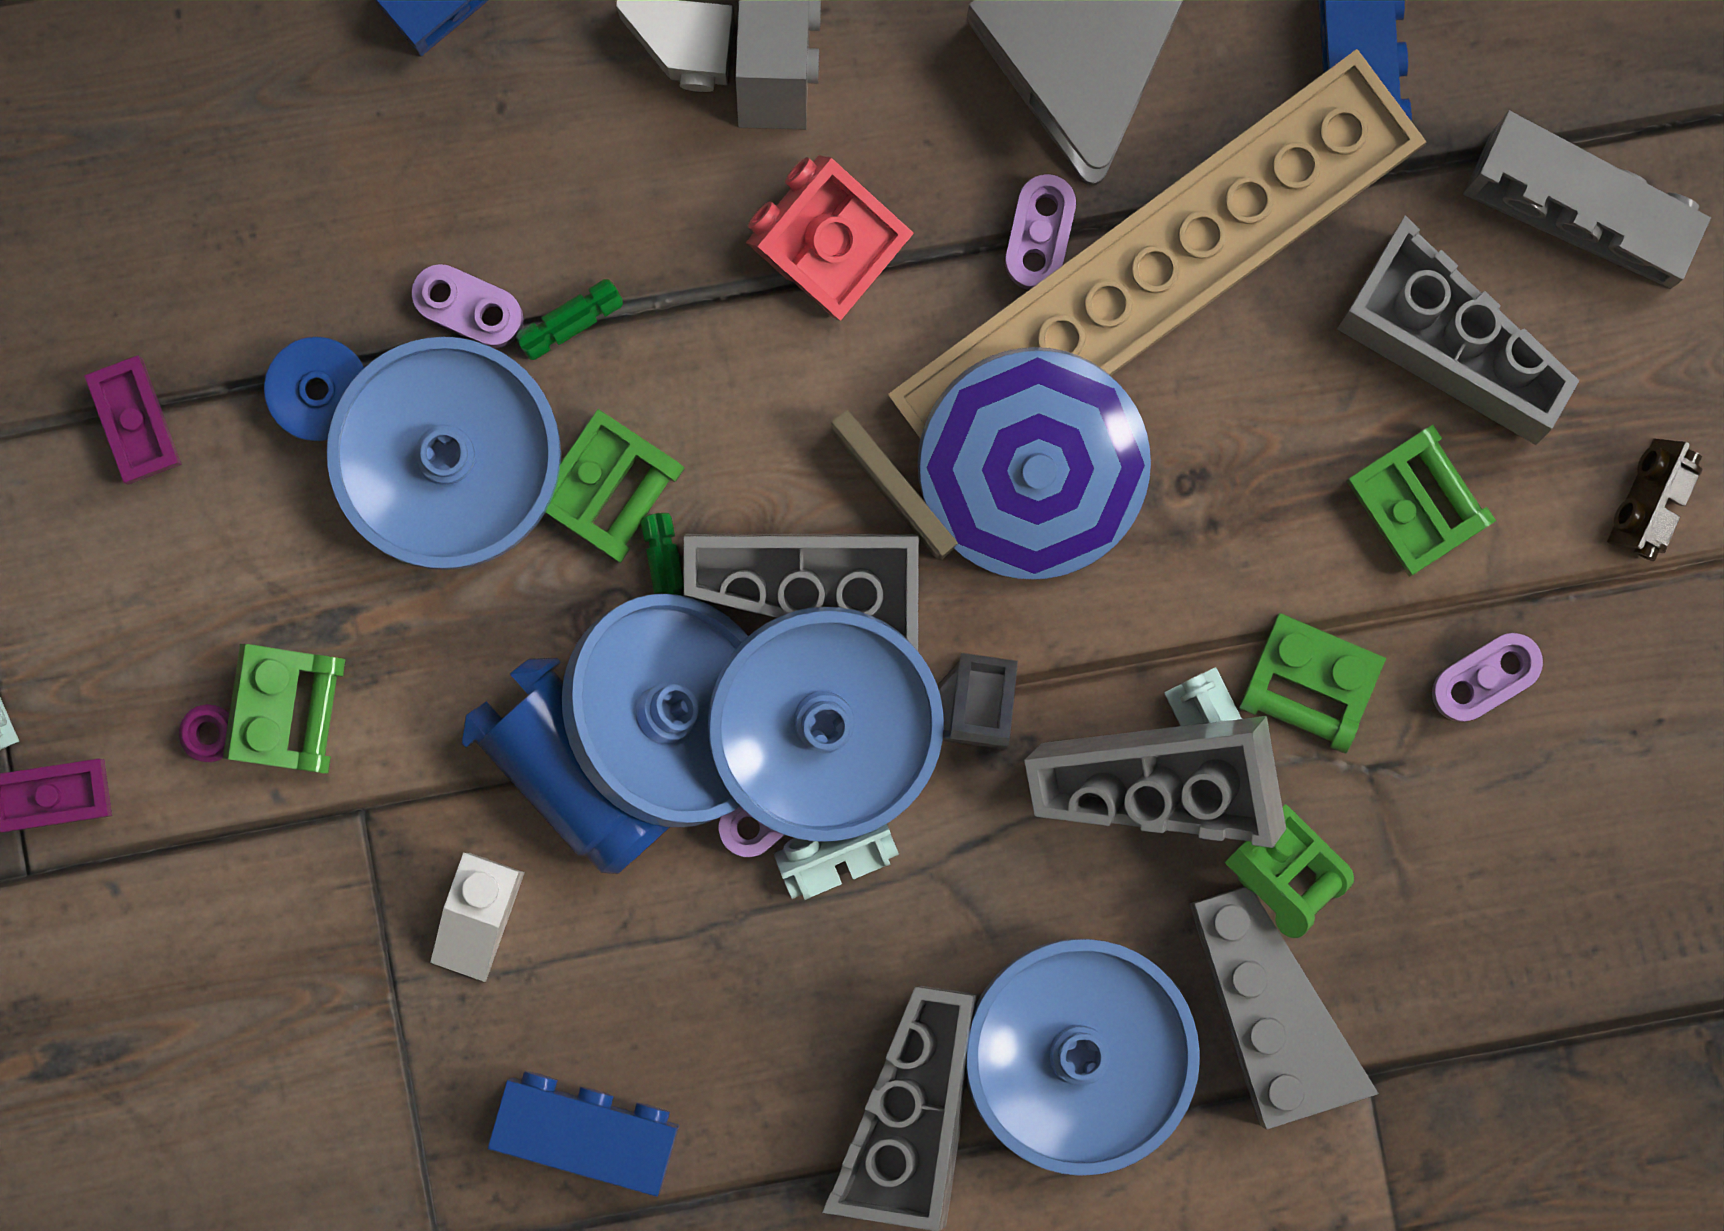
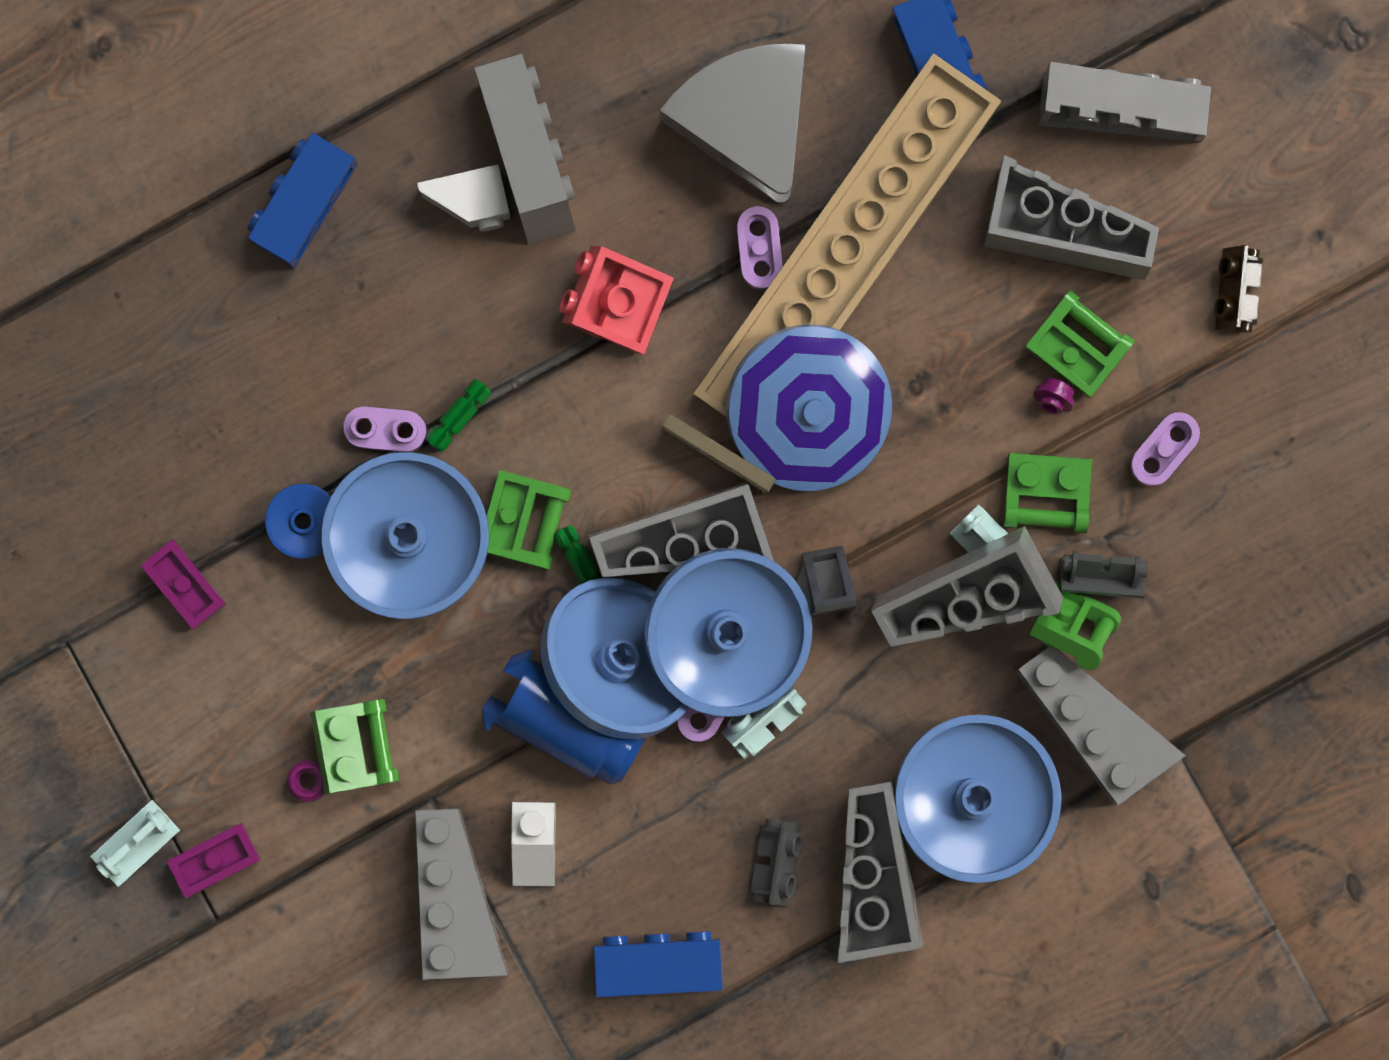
camera: 20 degrees left, 0 degrees up
none -> light grey wedge [416,809,509,980]
none -> dark grey hinge [750,818,803,906]
none -> magenta plate [1033,378,1074,415]
none -> dark grey hinge [1061,551,1148,598]

